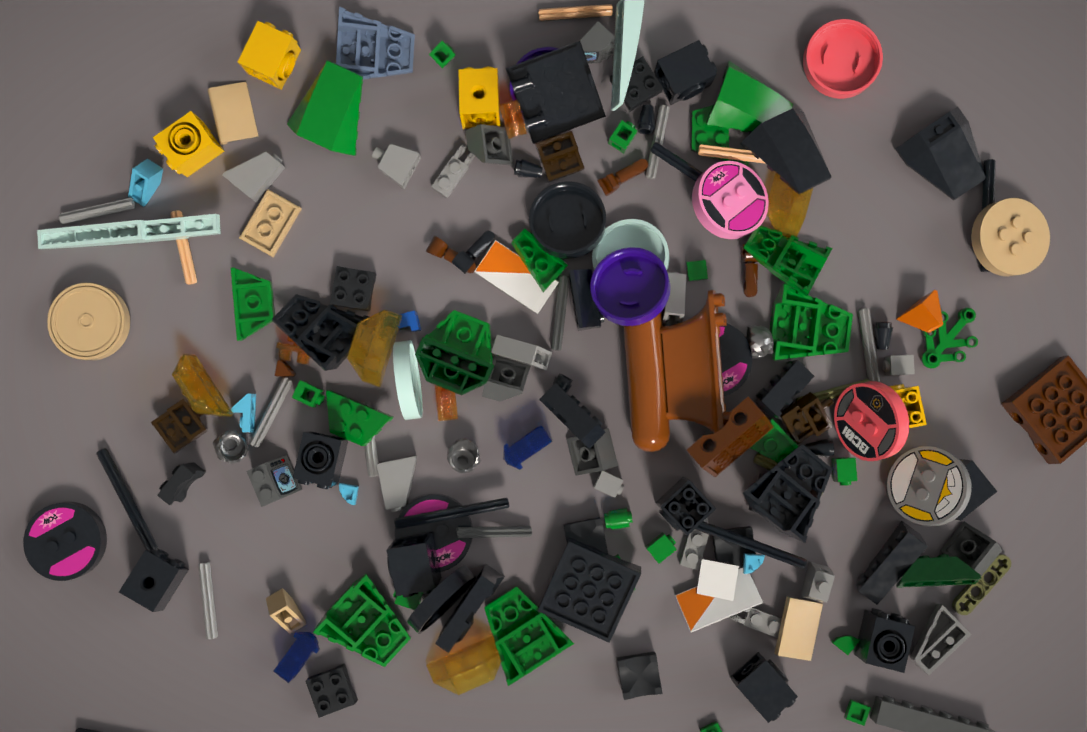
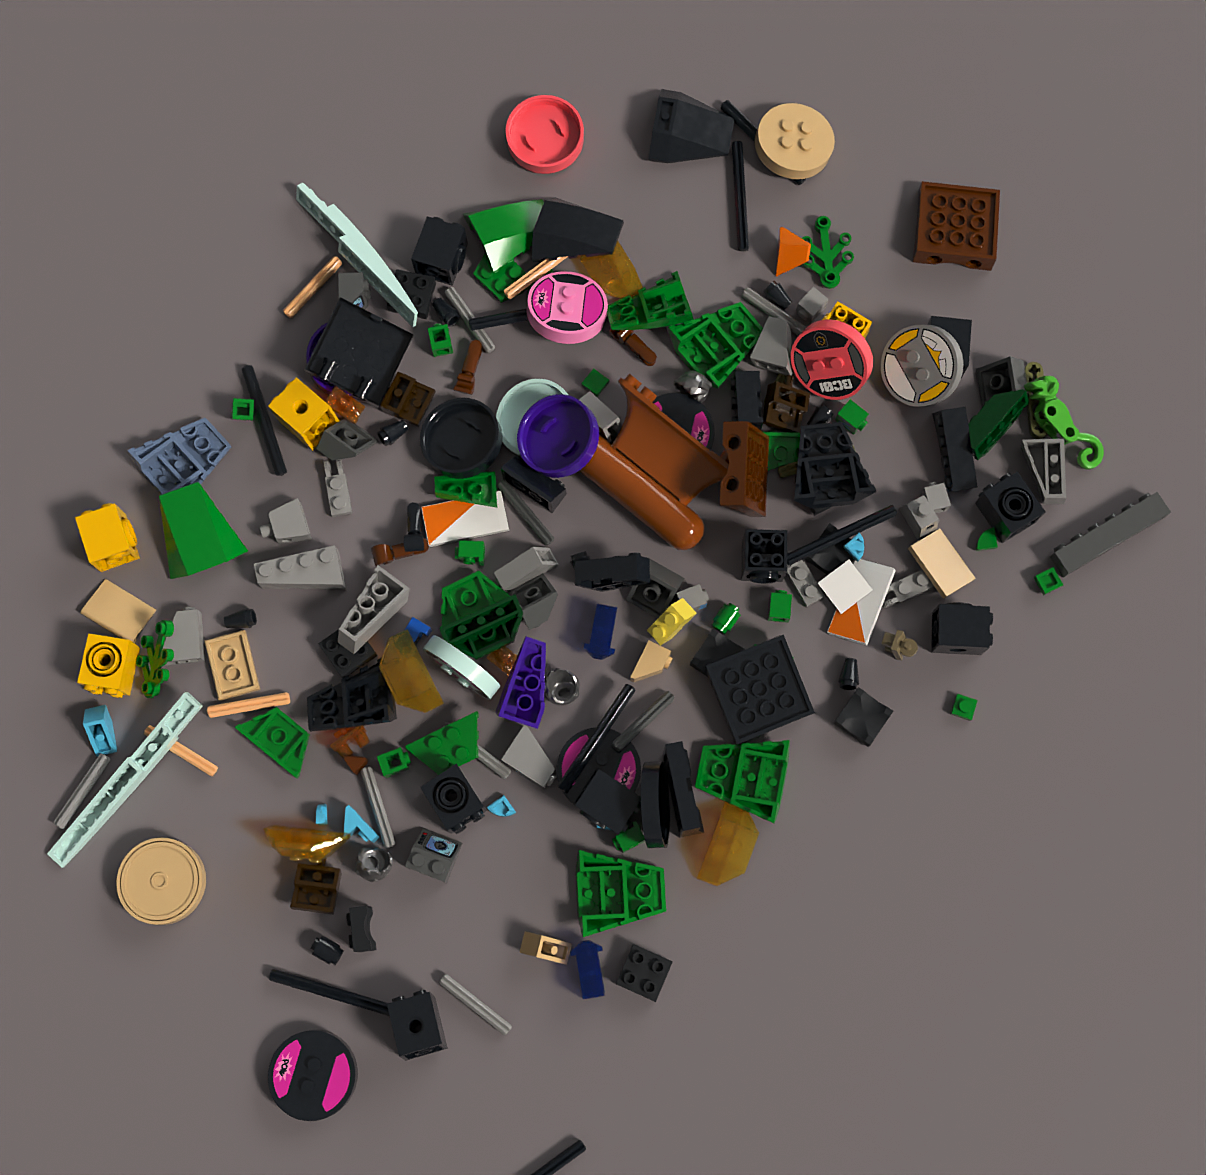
camera: 45 degrees left, 10 degrees down
none -> green plant [136,620,174,698]
none -> light nougat axle [207,692,290,718]
none -> black cone [224,608,257,629]
none -> black axle [242,365,287,476]
none -> light grey wedge [254,545,347,590]
none -> black brick [310,936,344,965]
none -> medium azure tile [316,804,328,826]
none -> light grey wedge [338,565,410,654]
none -> green brick [455,540,485,566]
none -> dark purple wedge [495,636,546,729]
none -> tan slope [630,640,673,682]
none -> light yellow brick [647,598,697,646]
none -> black axle [732,141,749,251]
none -> light grey slope [750,316,792,375]
none -> black cone [838,658,859,690]
none -> dark tan hips [882,630,918,661]
none -> light grey brick [921,482,951,514]
none -> bright green animal [1024,375,1104,470]

